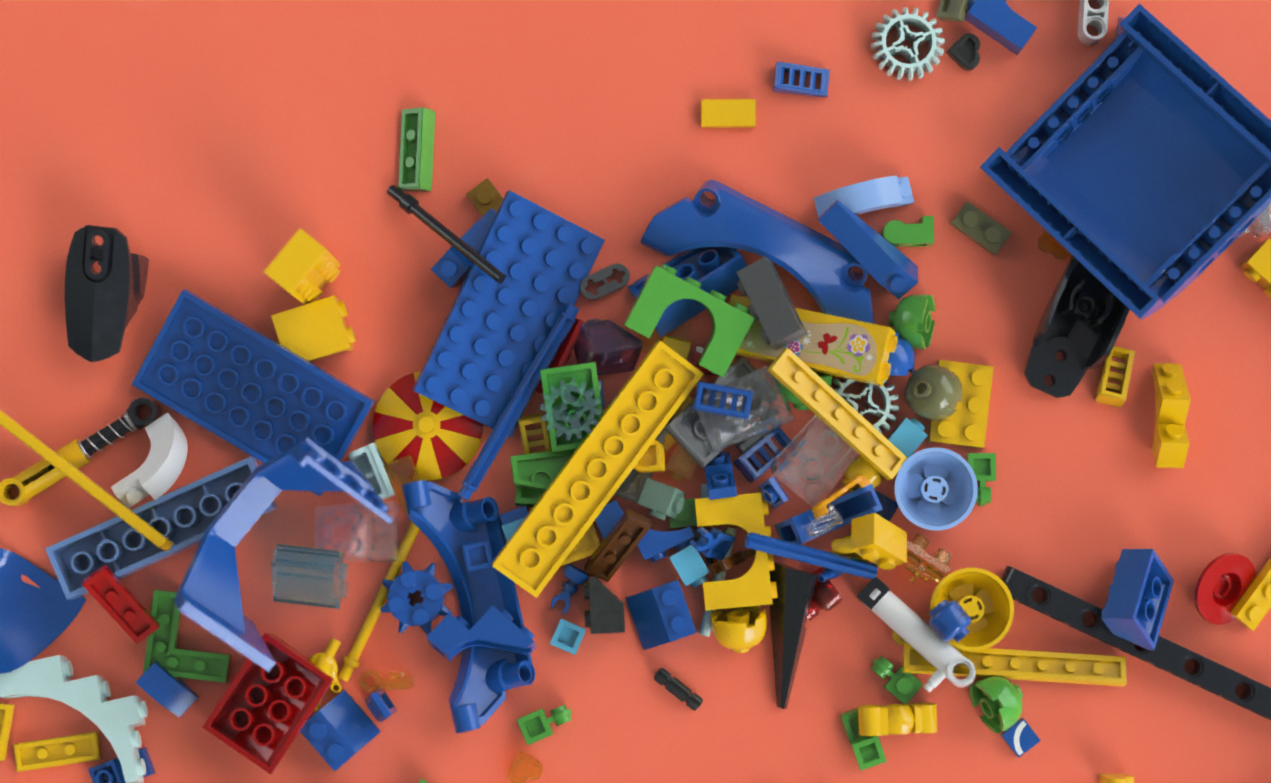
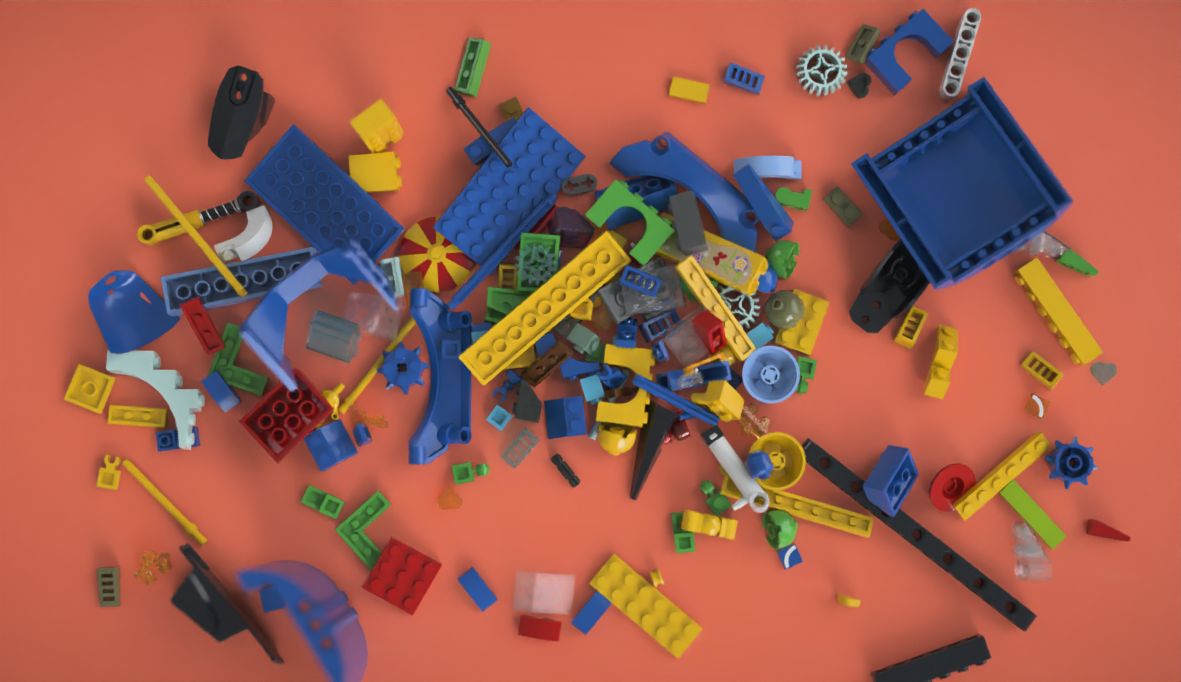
camera: 10 degrees right, 0 degrees up
blue arch [426,605,536,662] -> none
none -> clear light blue slope [500,428,540,469]
none -> red slope [692,309,727,356]

